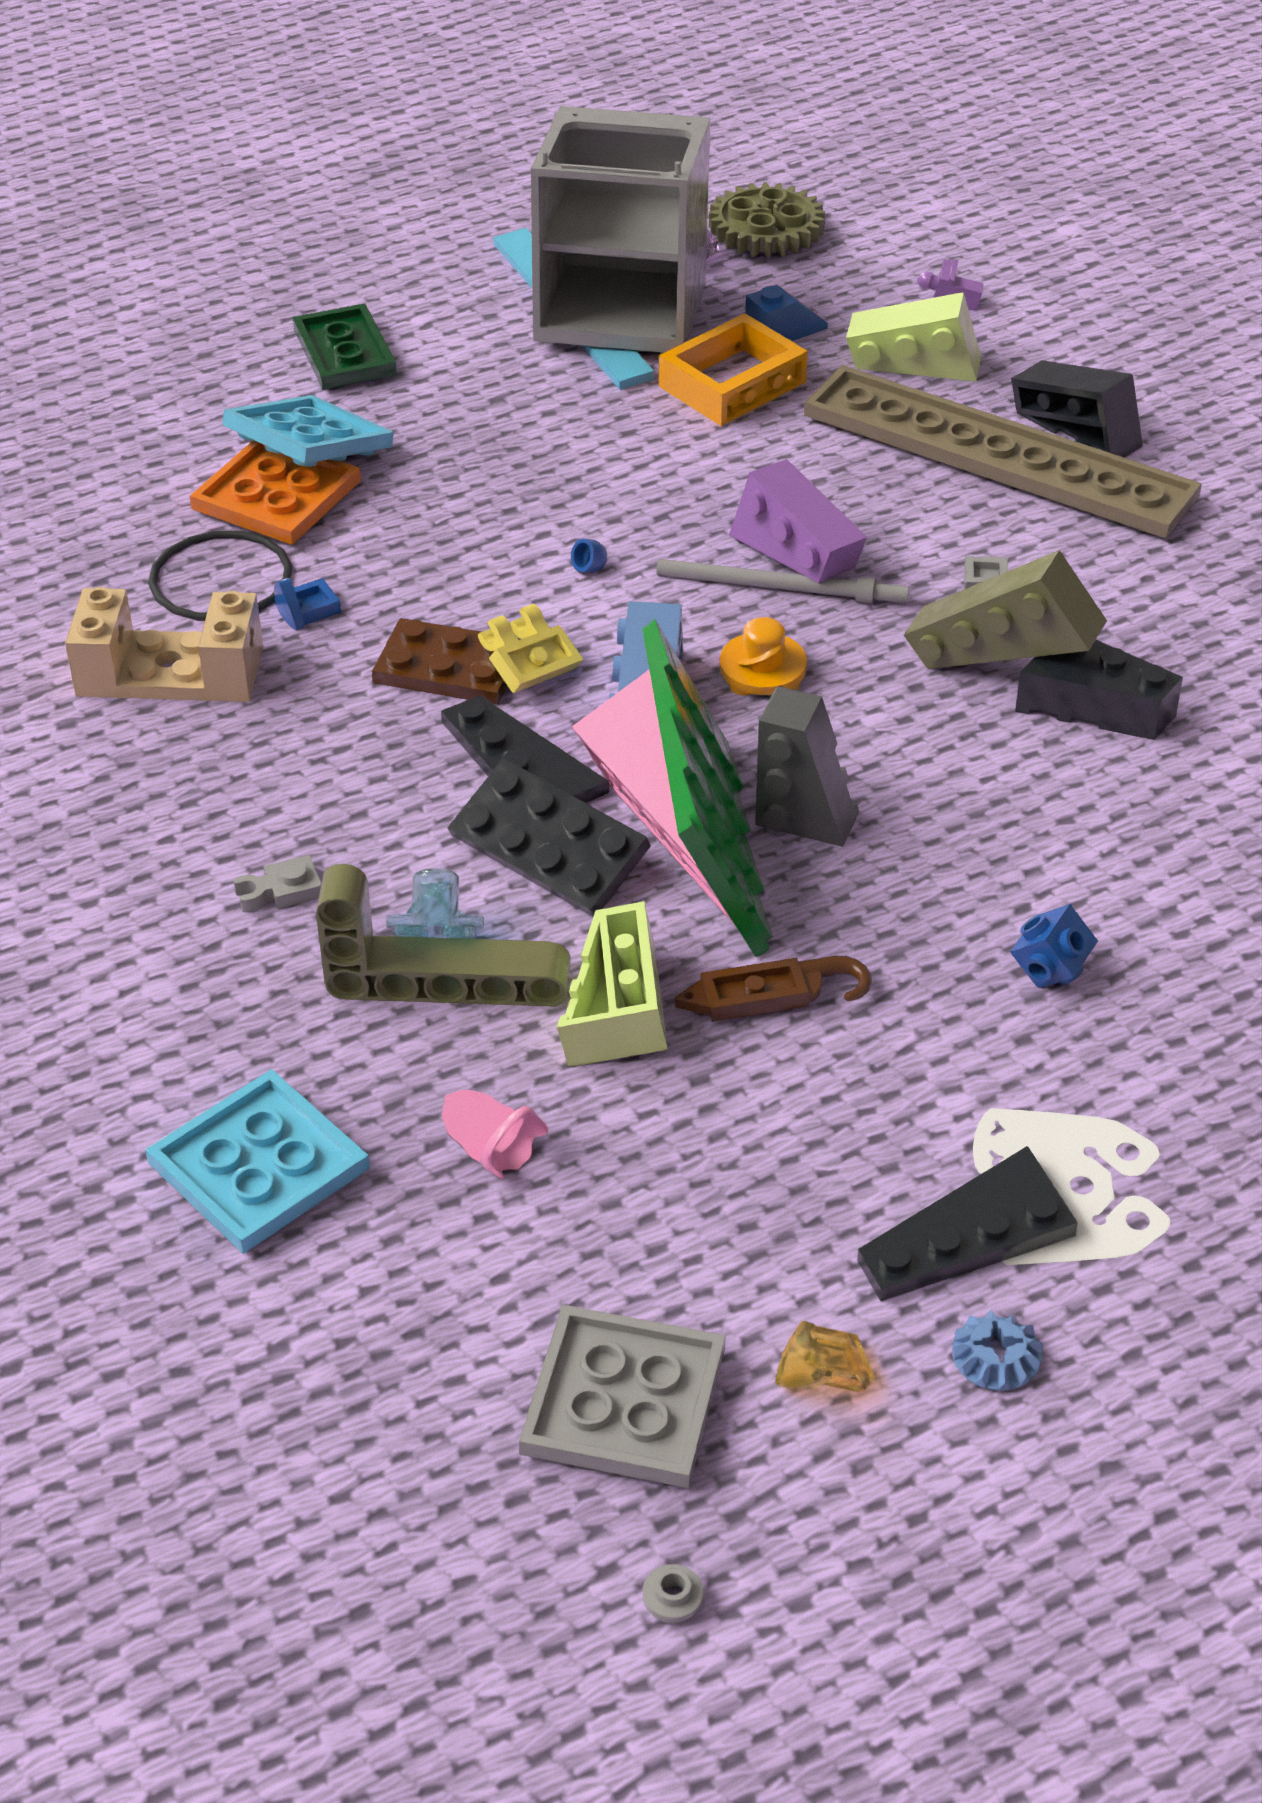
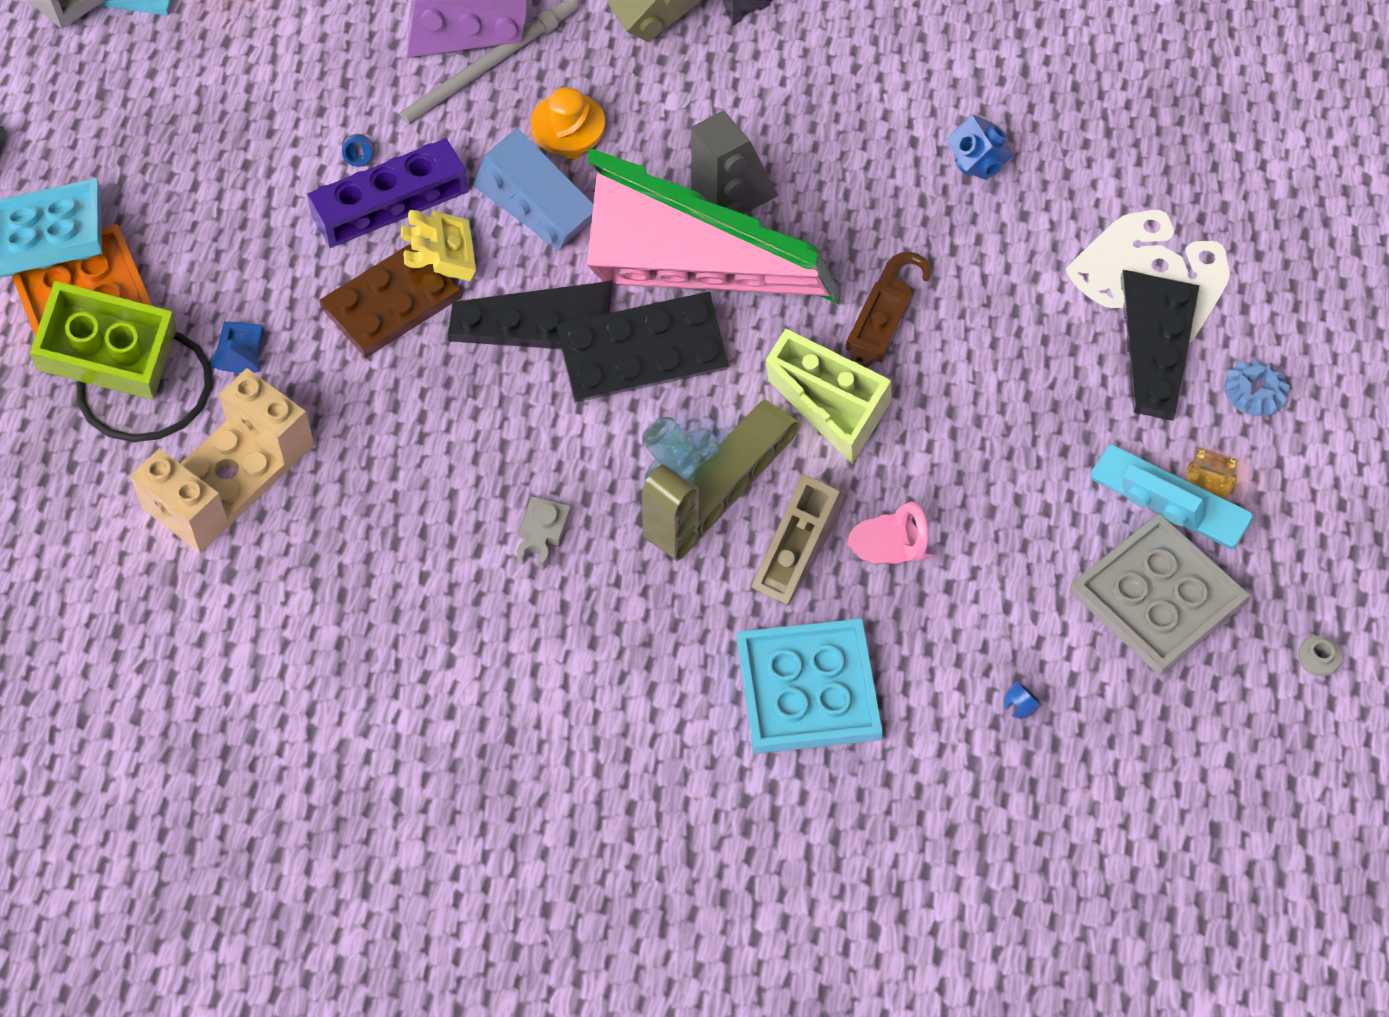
camera: 55 degrees left, 15 degrees up
none -> lime brick [29,281,177,400]
none -> dark purple brick [307,138,469,248]
none -> dark tan slope [750,474,848,605]
none -> blue hinge [1003,680,1042,719]
none -> medium azure bracket [1090,445,1253,550]

